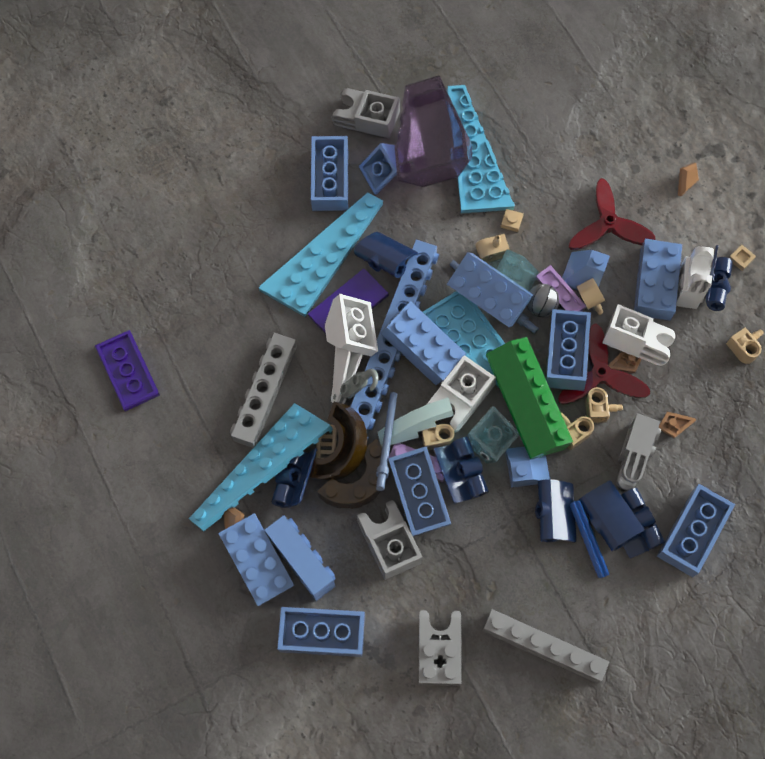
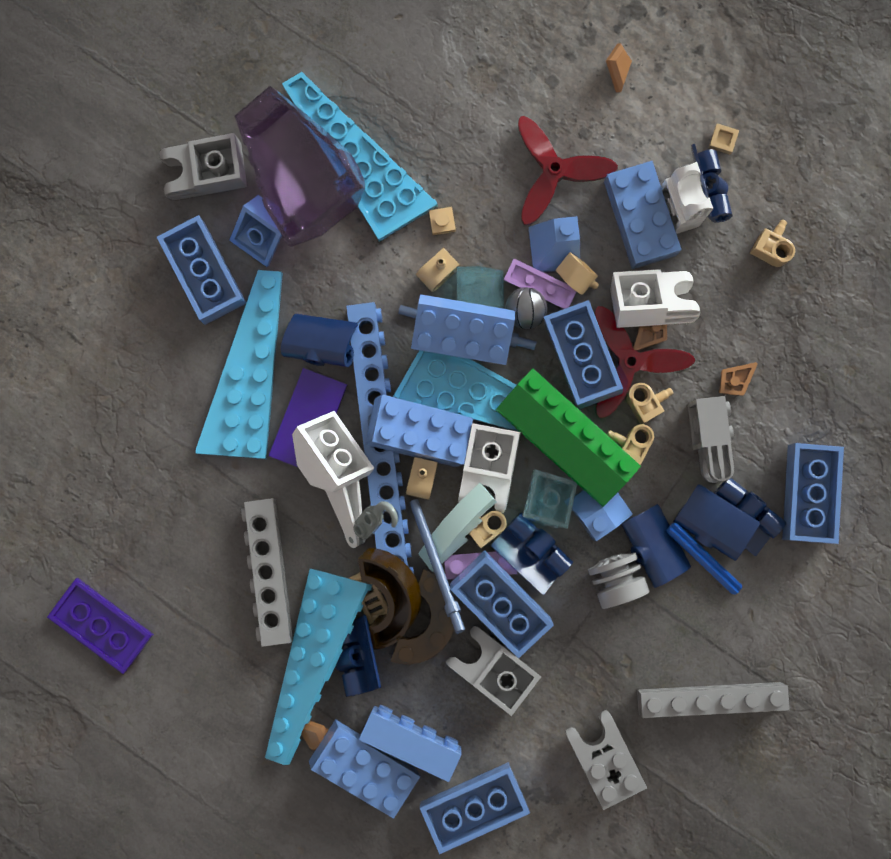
camera: 25 degrees left, 15 degrees up
none -> tan piece [406,457,438,500]
none -> light grey wheel [587,553,650,609]

